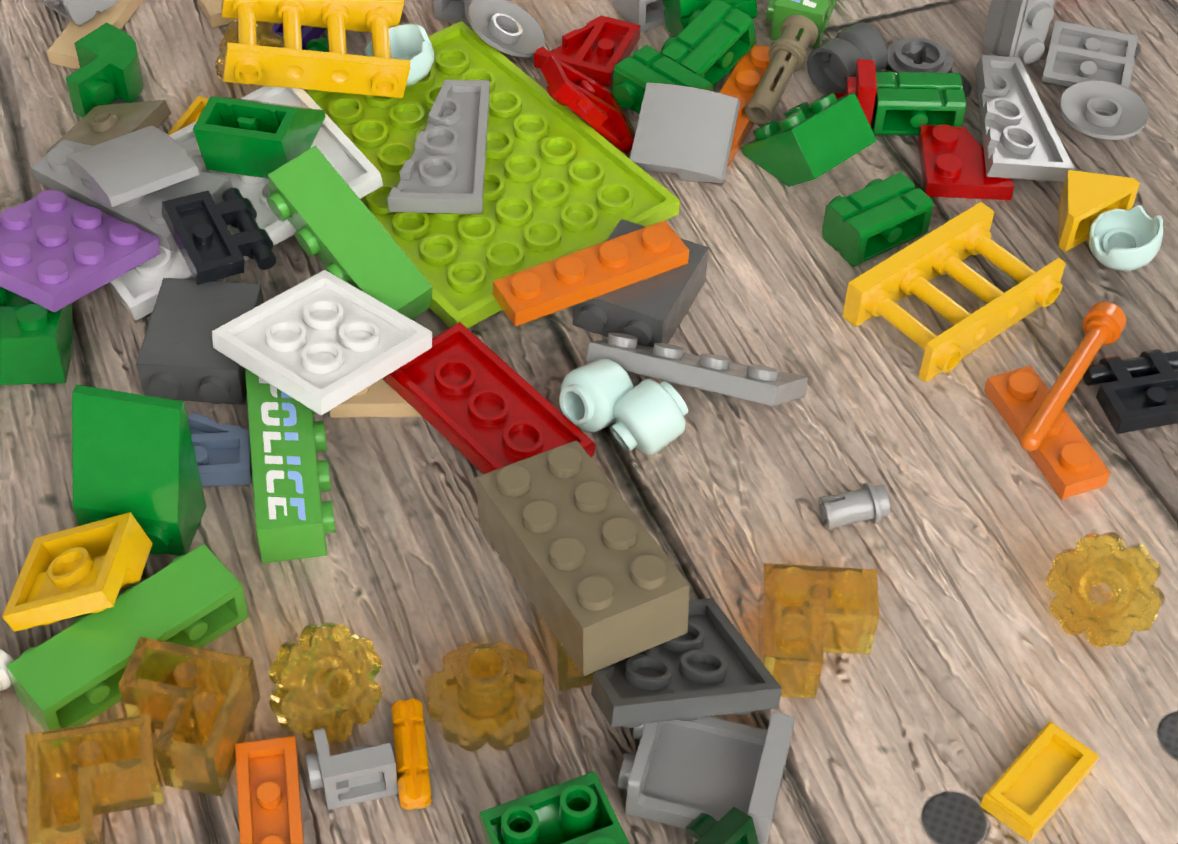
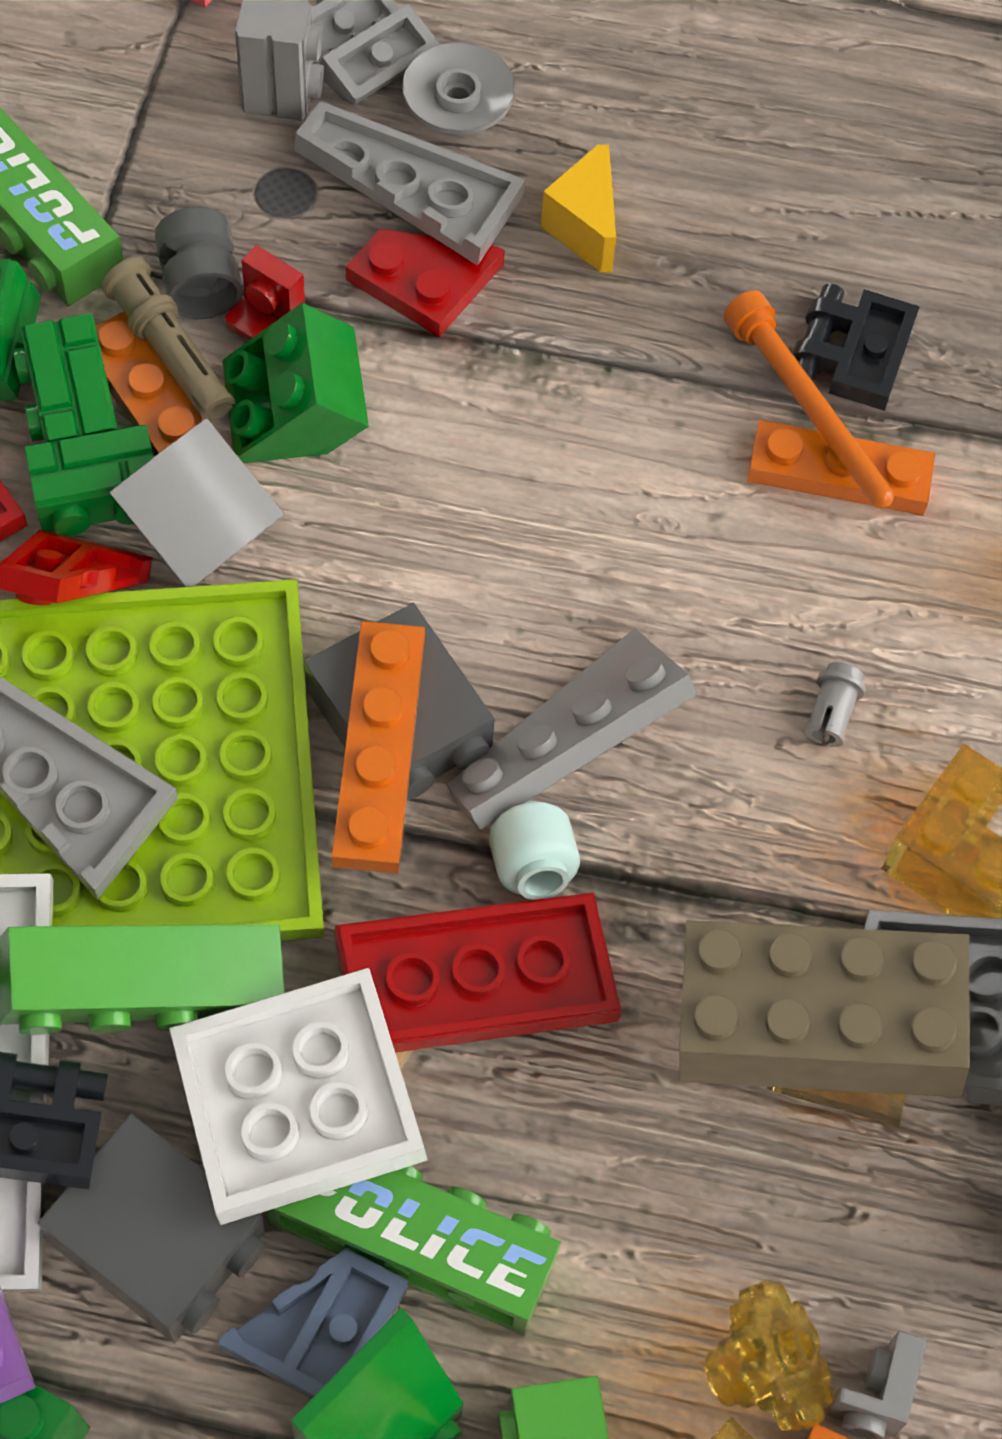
camera: 60 degrees left, 15 degrees up
light orange axle [391,698,432,810] -> none
clear yellow plant [427,642,544,752] -> none
light aqua head [610,379,688,456] -> none
green brick [822,172,934,267] -> none
yellow fence [842,202,1066,383] -> none
green brick [871,72,966,136] -> none
flat silver gear [885,37,953,73] -> none
light aqua hair [1088,205,1163,272] -> none

